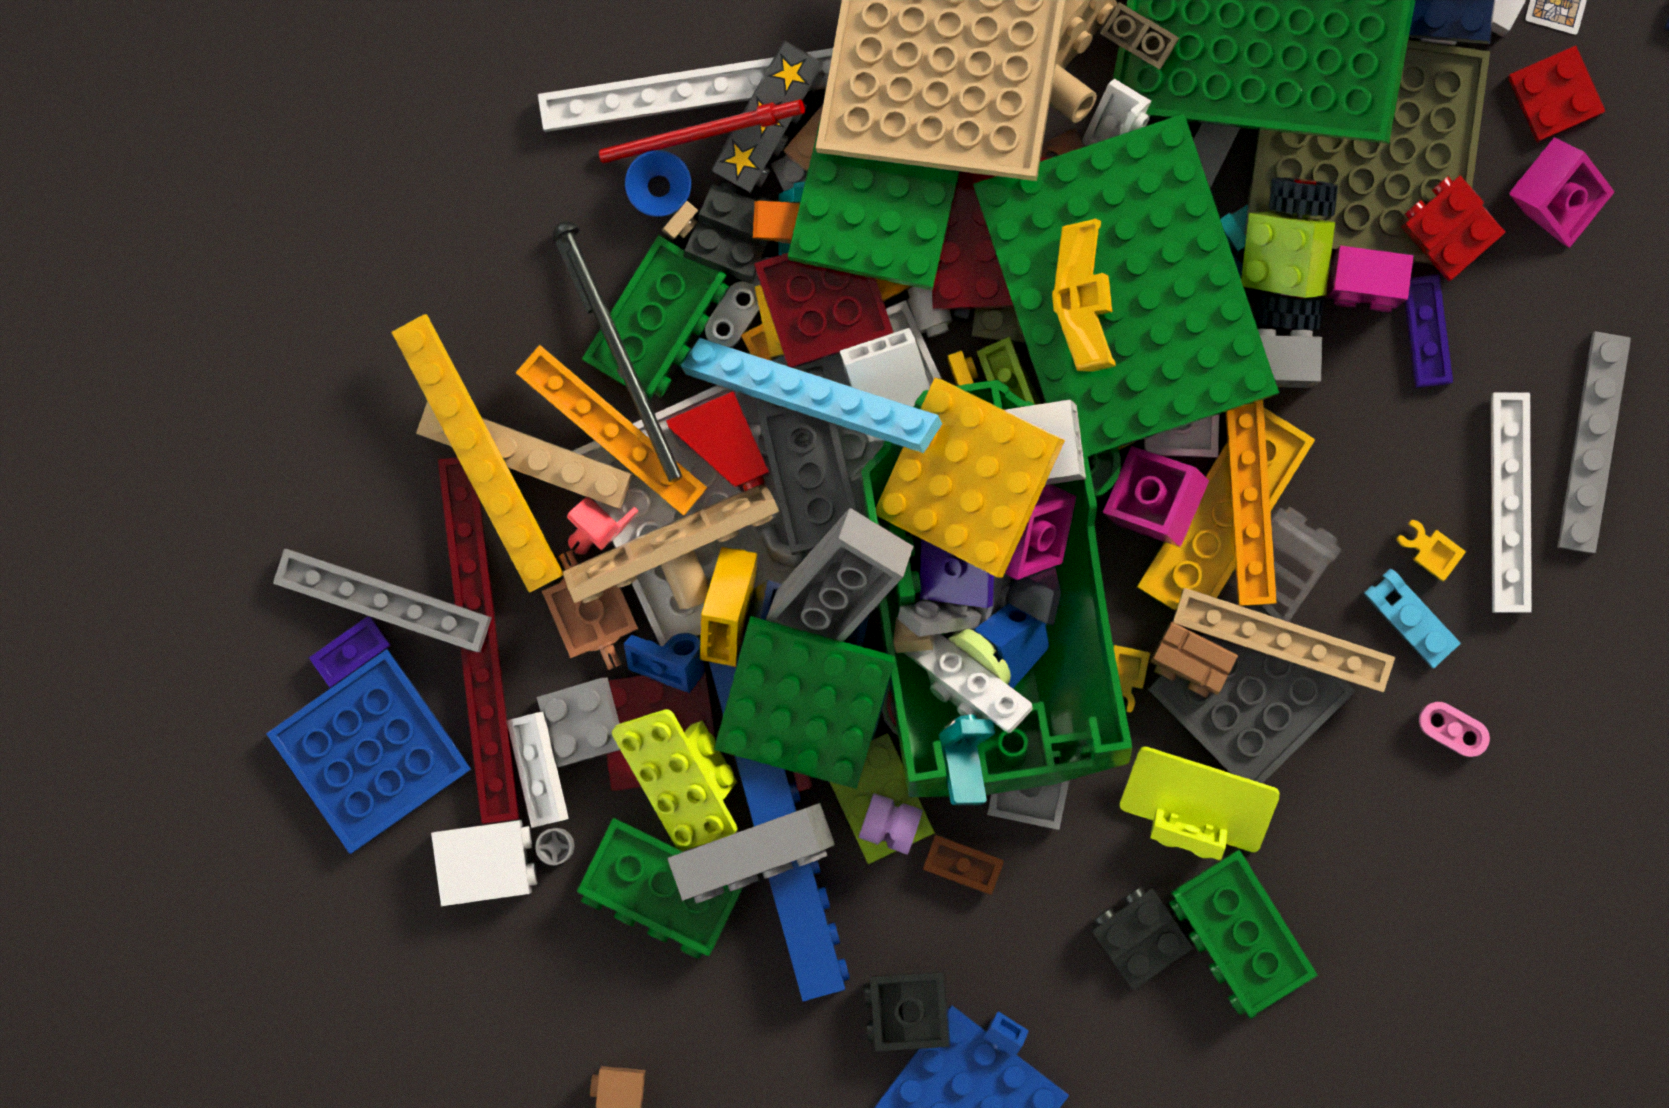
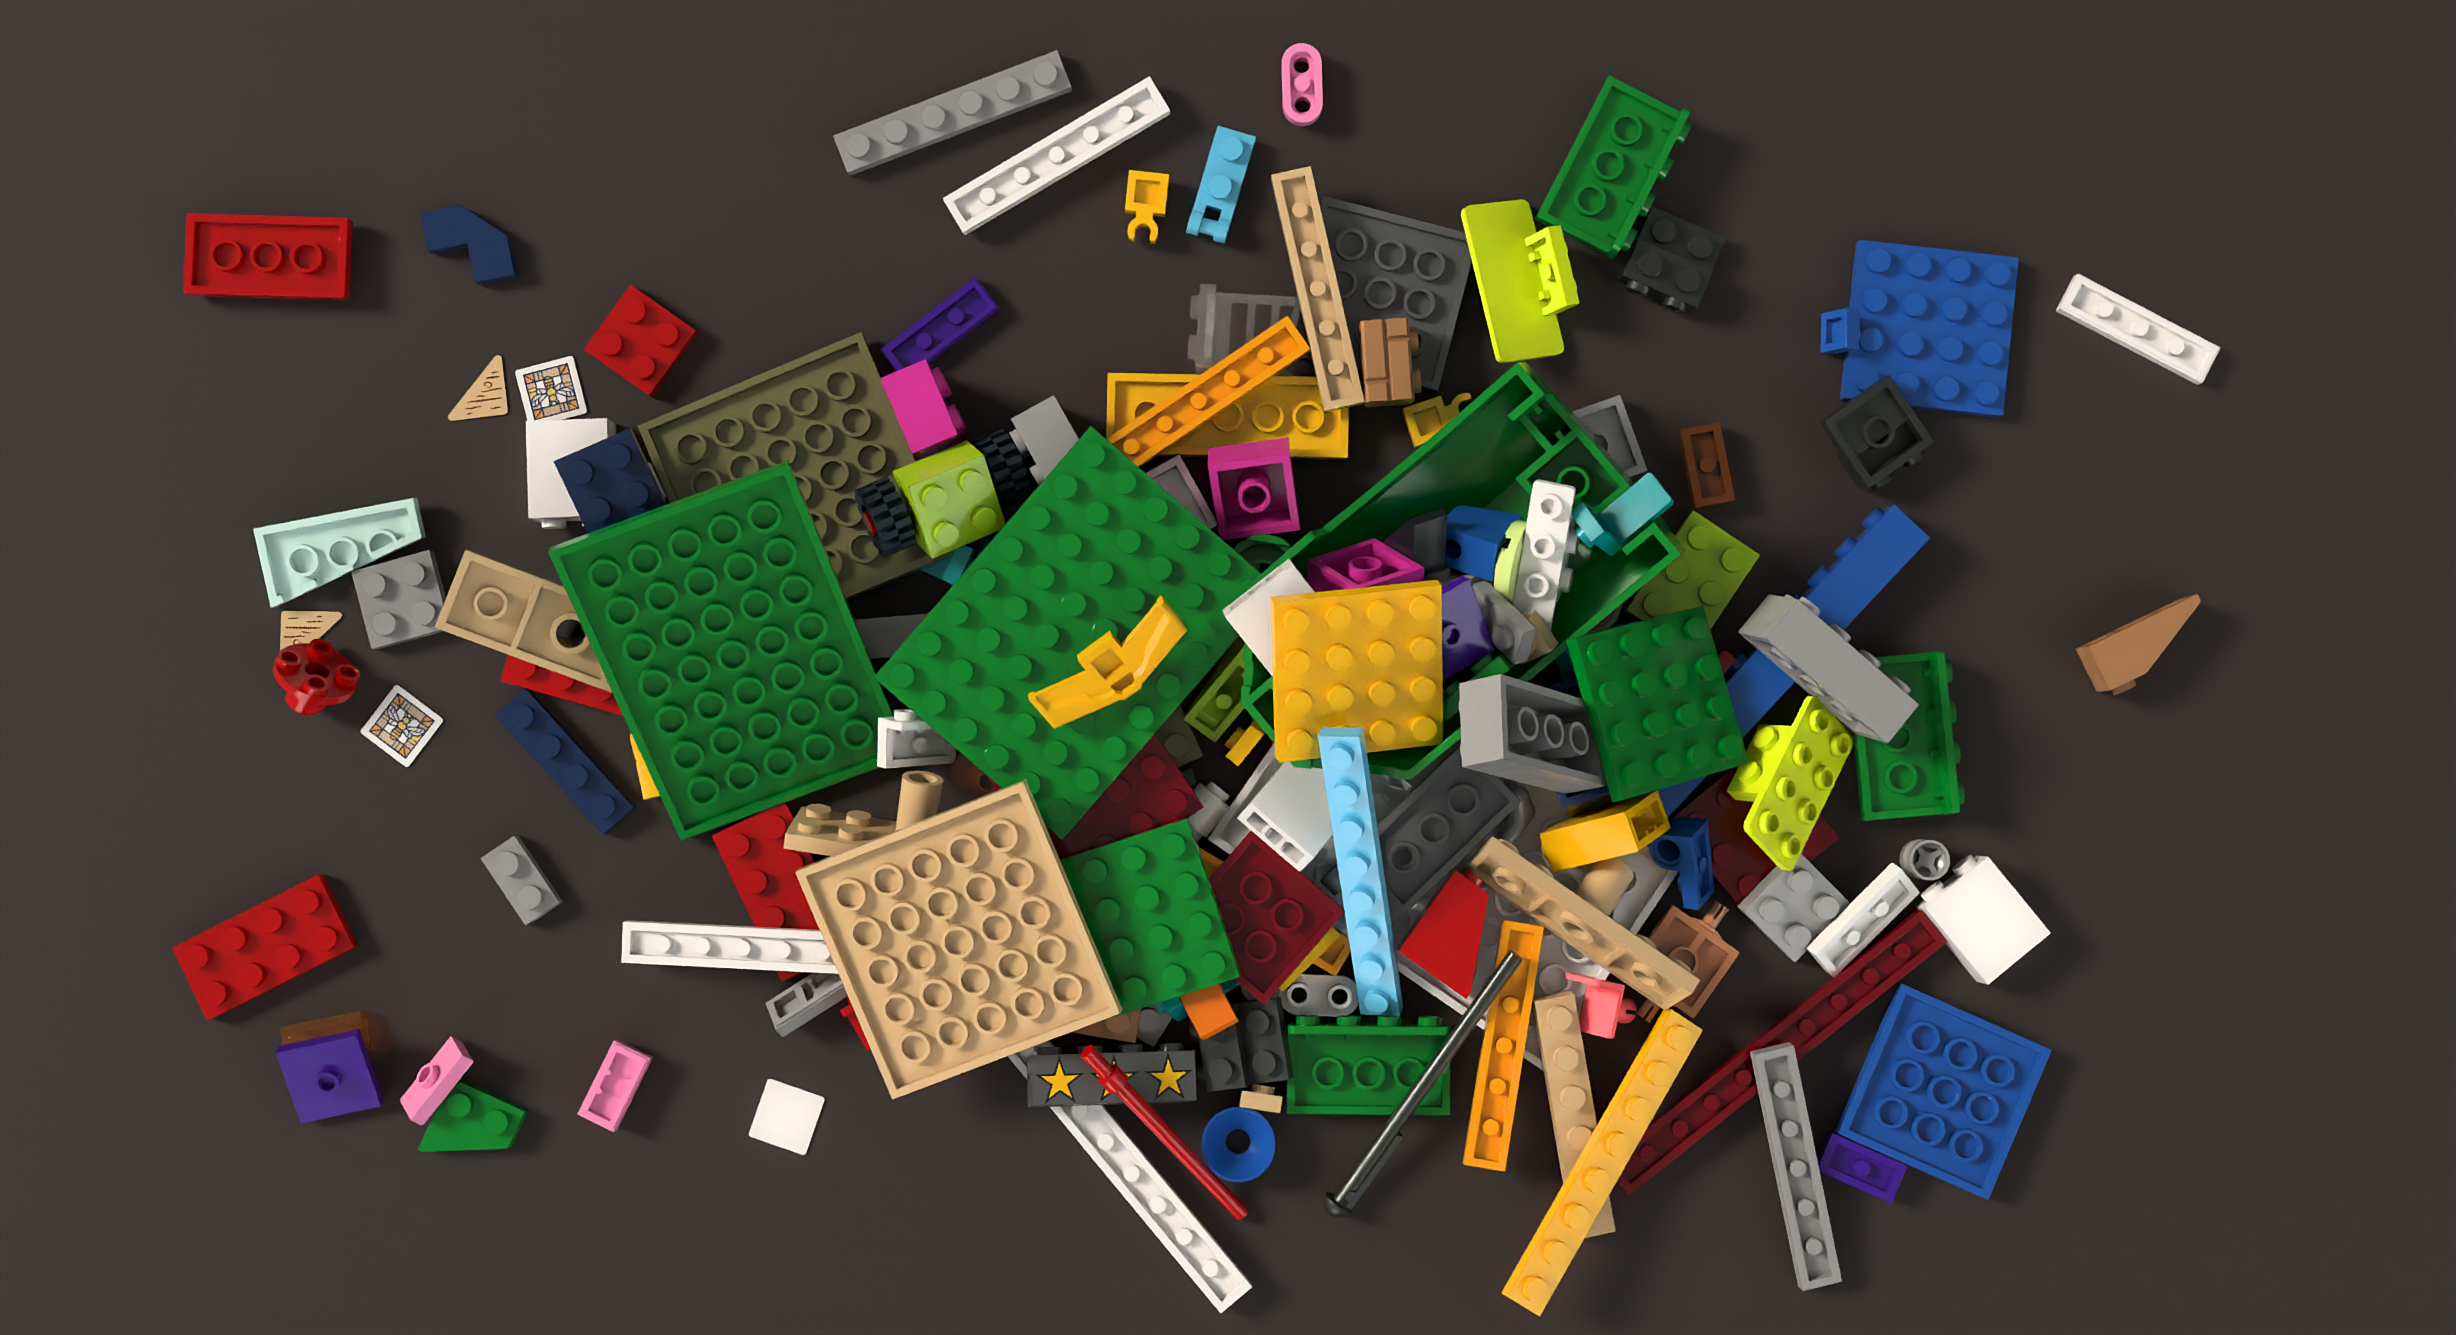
camera: 125 degrees left, 0 degrees up
lavender wheel [858,793,923,855] -> none
dark tan slope [1100,2,1180,70] -> none
red plate [1401,175,1505,282] -> none
dark pink slope [1509,137,1615,248] -> none

